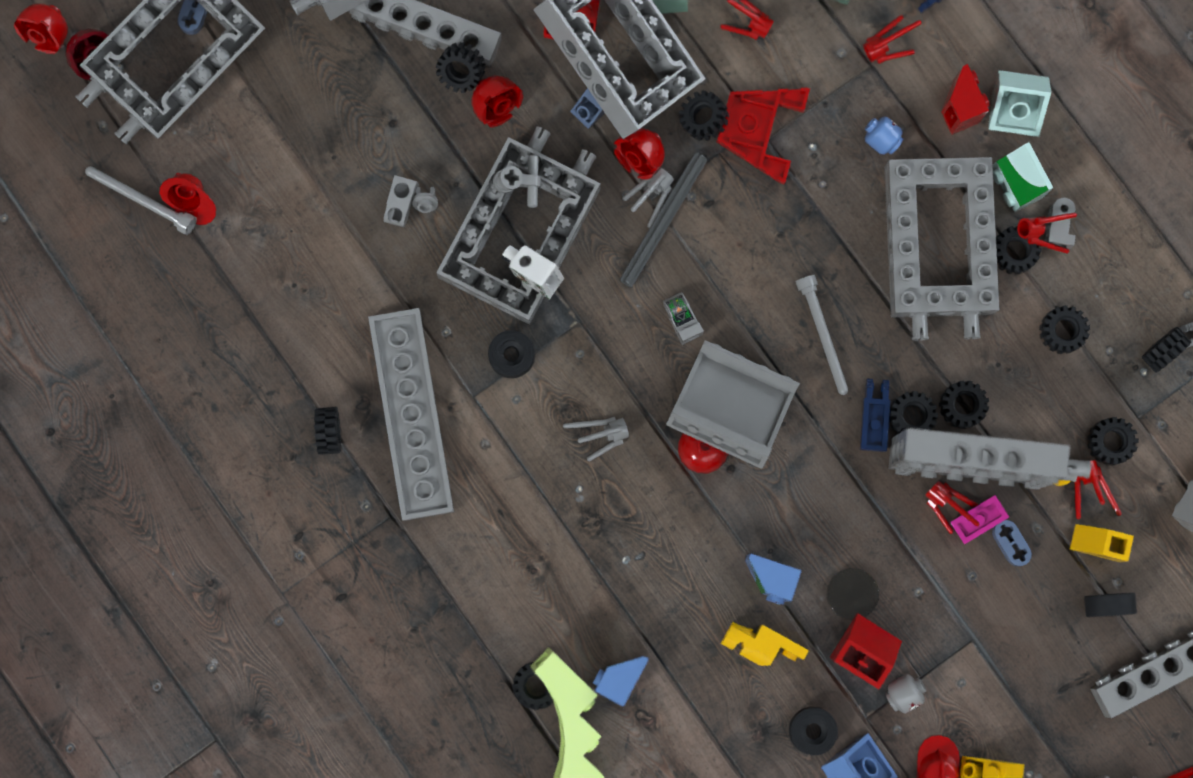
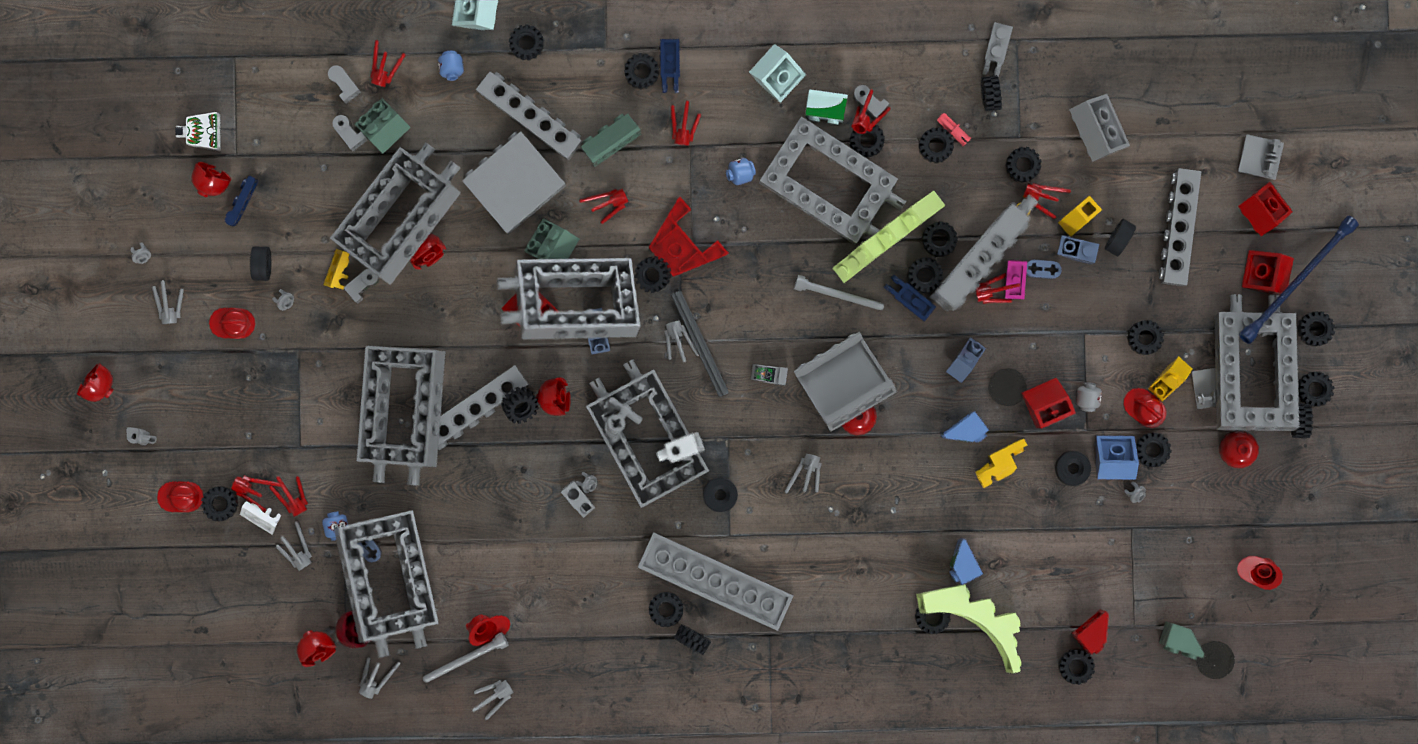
camera: 55 degrees left, 5 degrees up
red cylinder [614,128,665,180] -> none
red slope [941,64,990,135] -> none
none -> light grey plant [359,657,400,699]
none -> light grey plant [472,680,514,720]
none -> black tyre [649,592,683,627]
none -> yellowish green arch [833,191,946,283]
none -> coral axle [937,113,971,147]
none -> sand blue slope [946,337,986,383]
none -> sand blue slope [1057,236,1099,265]
none -> black tyre [1127,320,1164,355]

